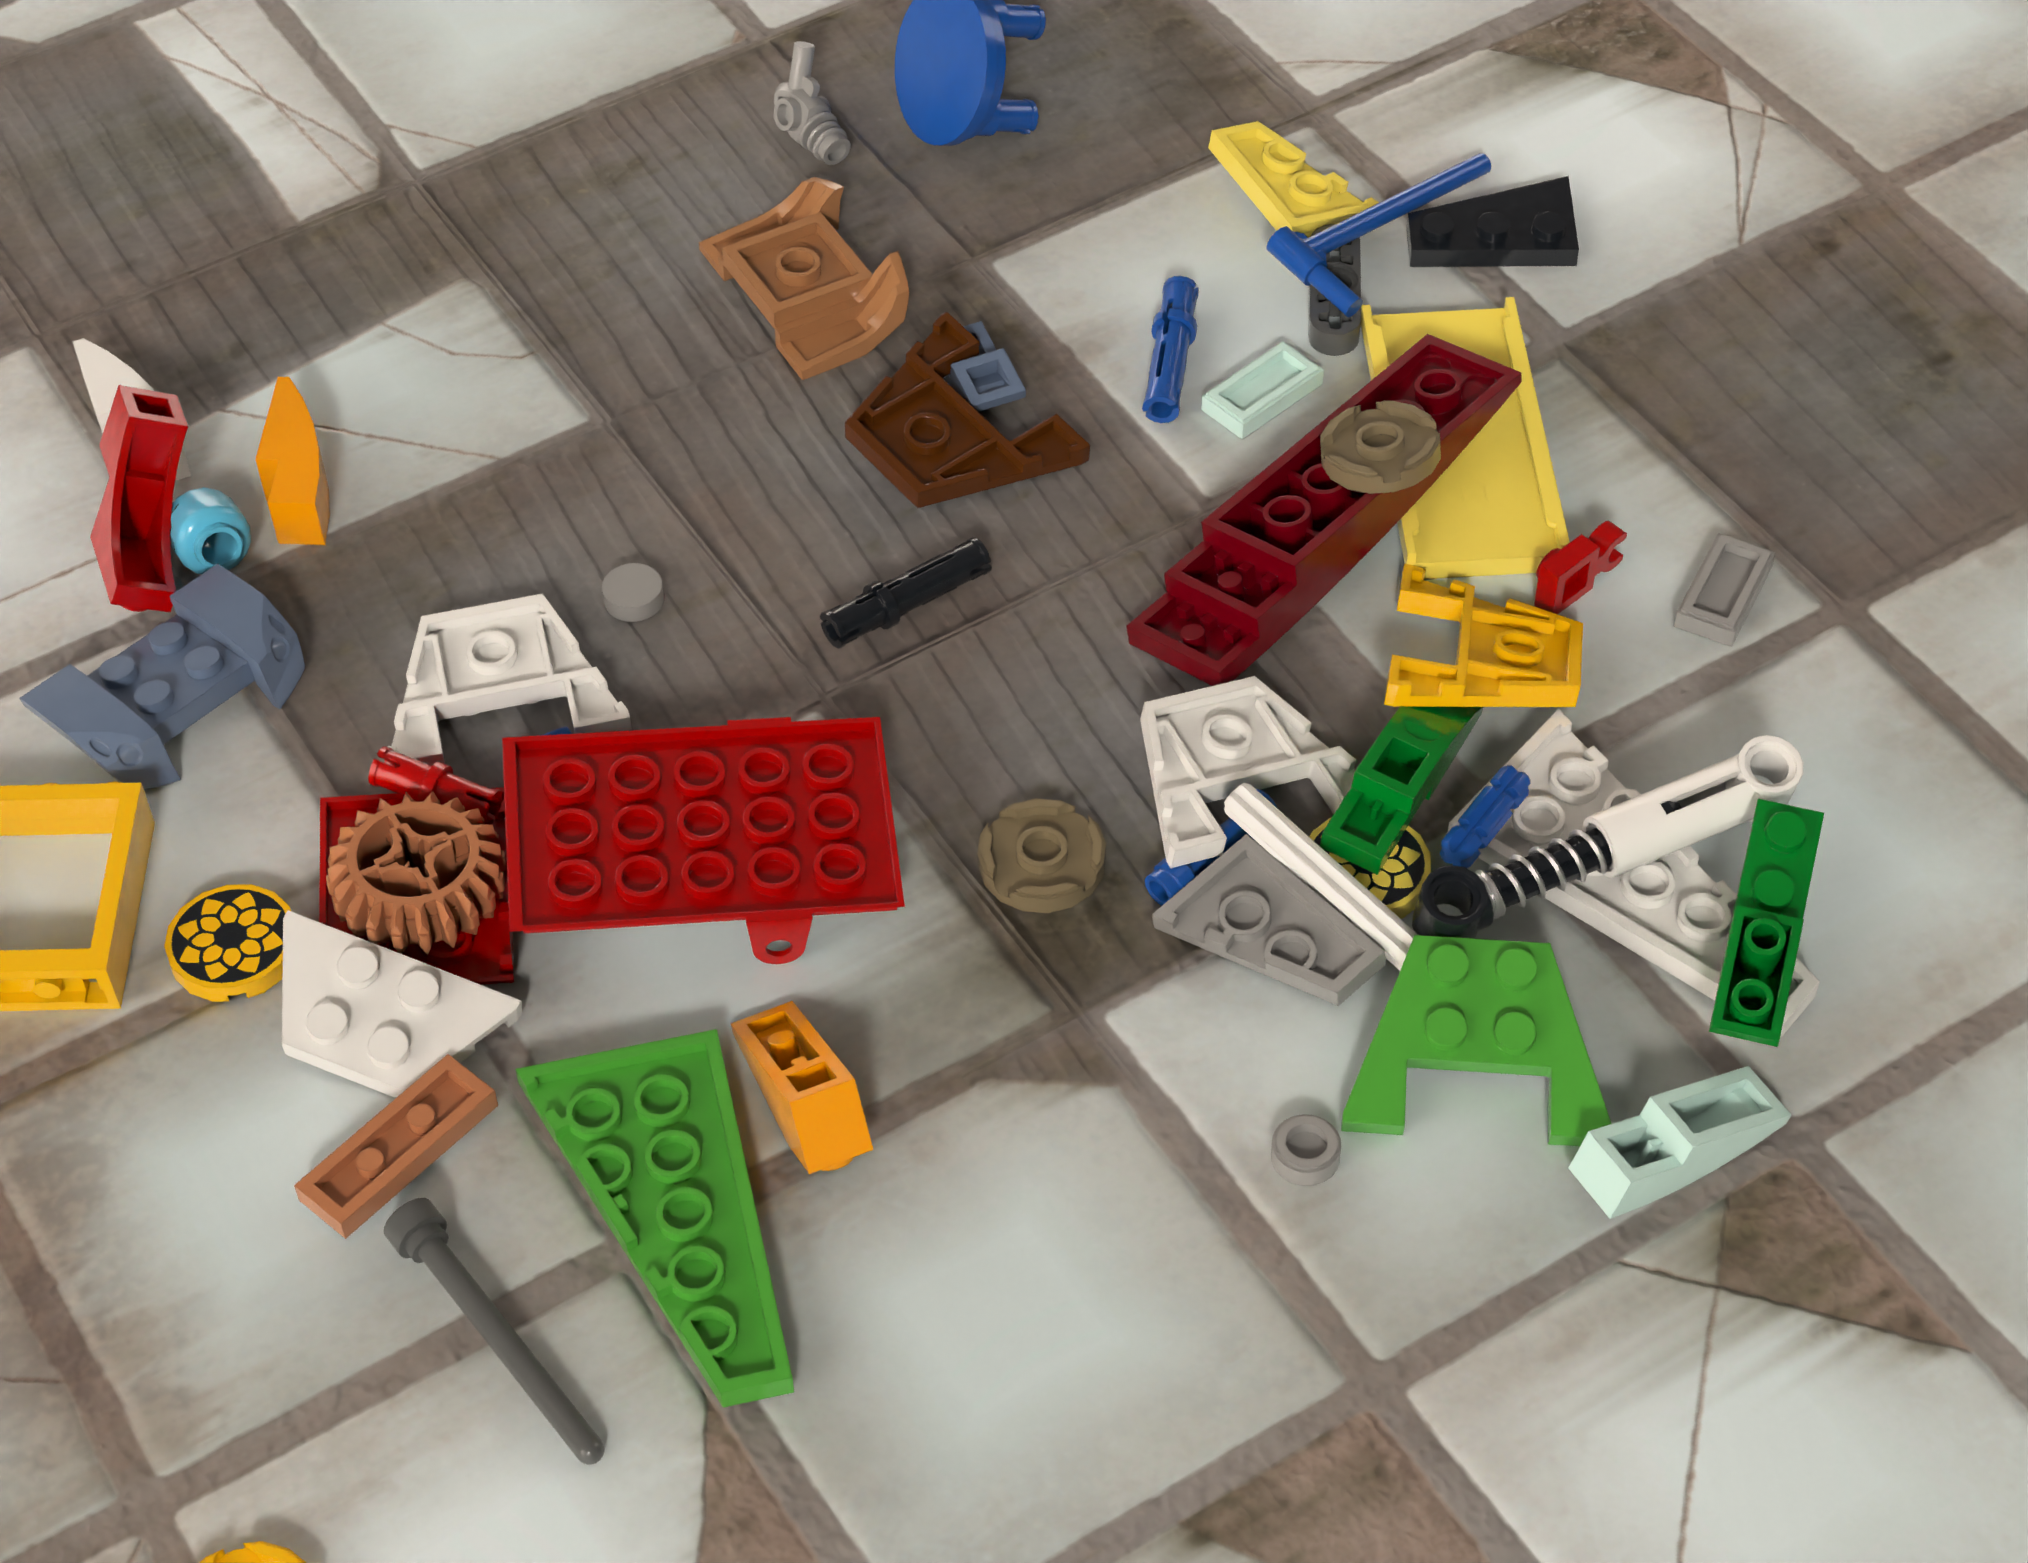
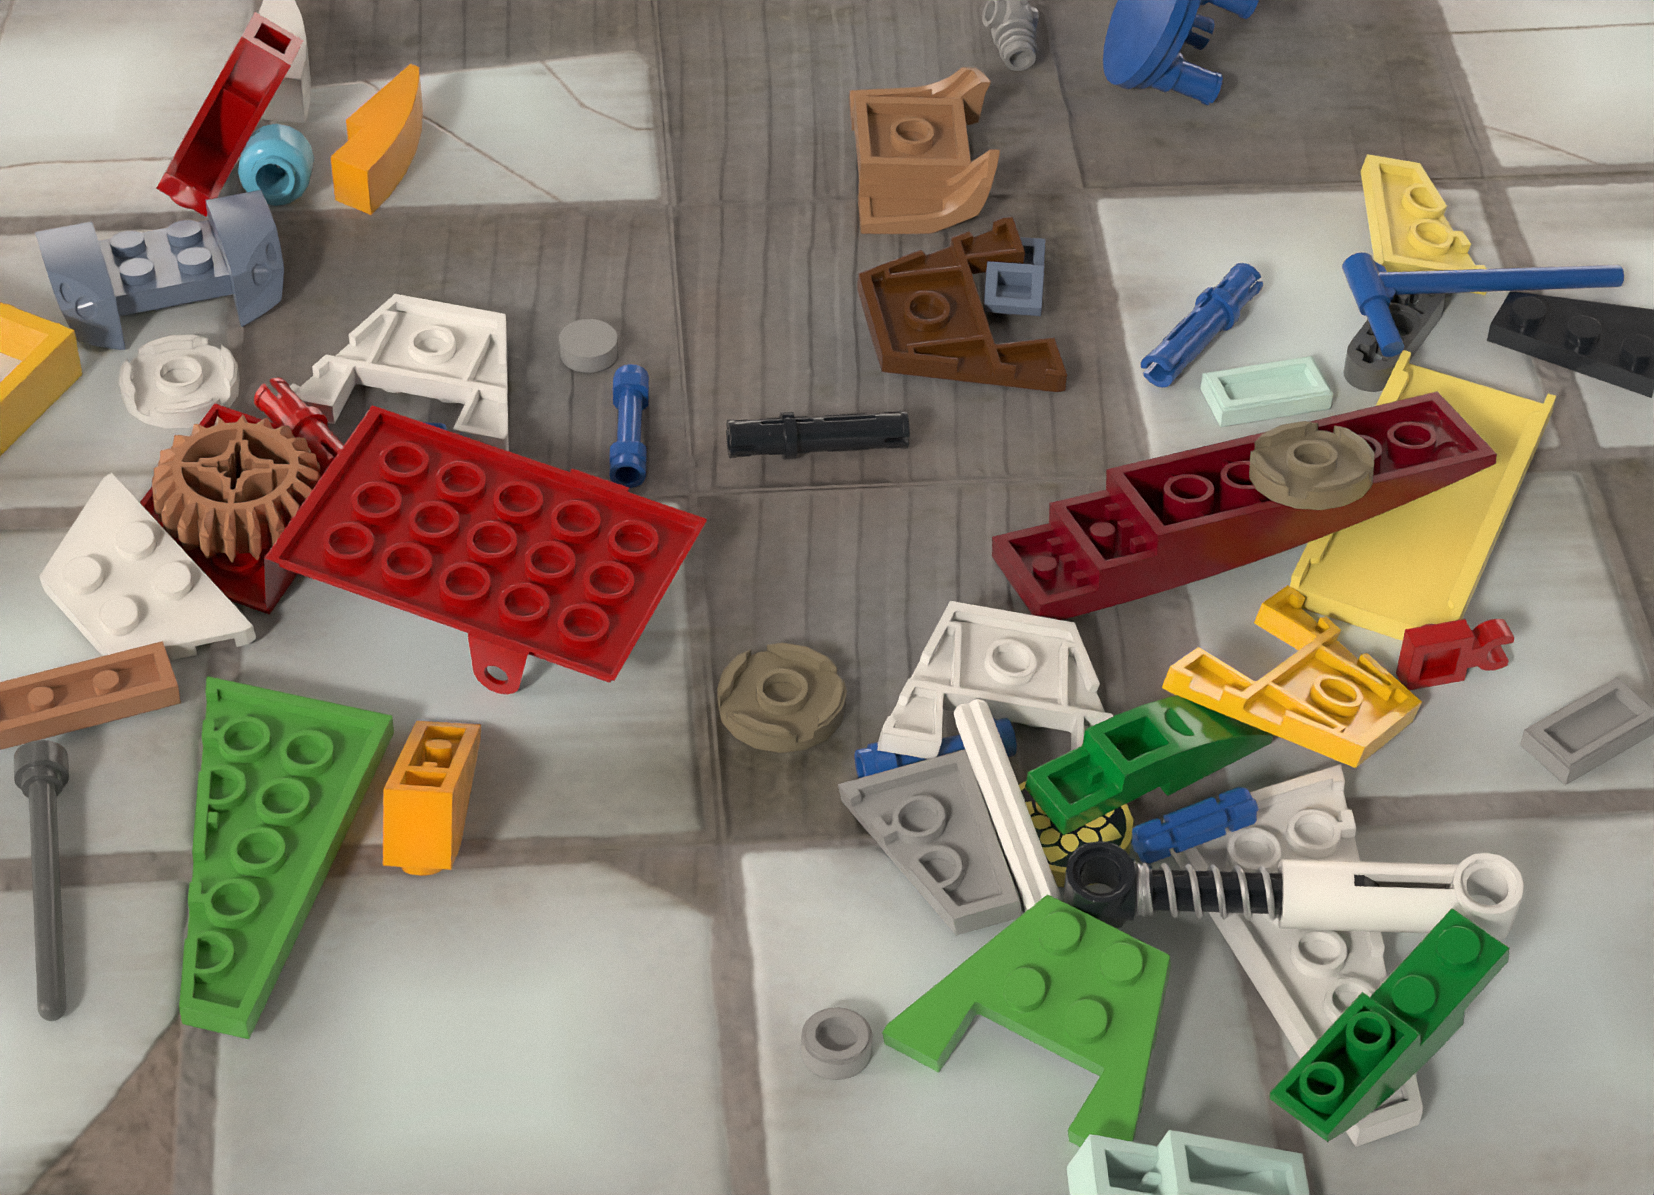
camera: 25 degrees right, 5 degrees down
yellow tile [164,884,292,1002] -> none
none -> white tile [119,335,240,429]
none -> blue bar [609,364,649,488]

